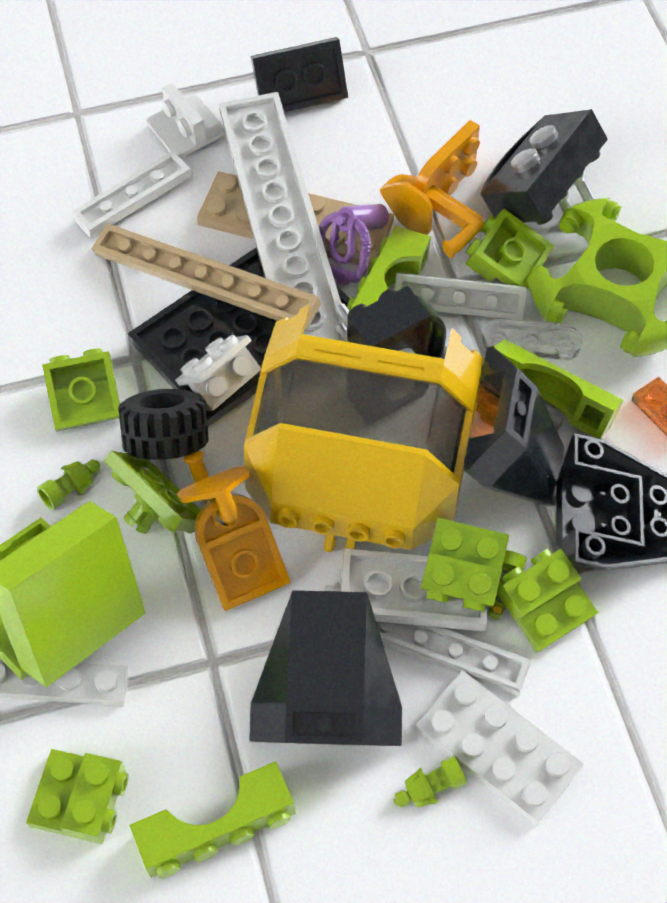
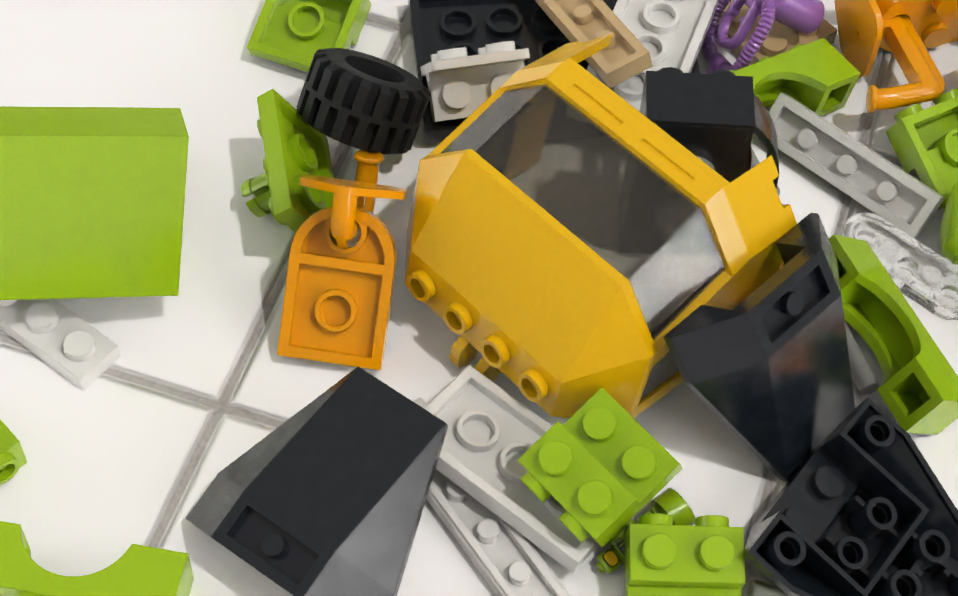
camera: 30 degrees right, 5 degrees down
lime piece [37,459,100,510] -> none

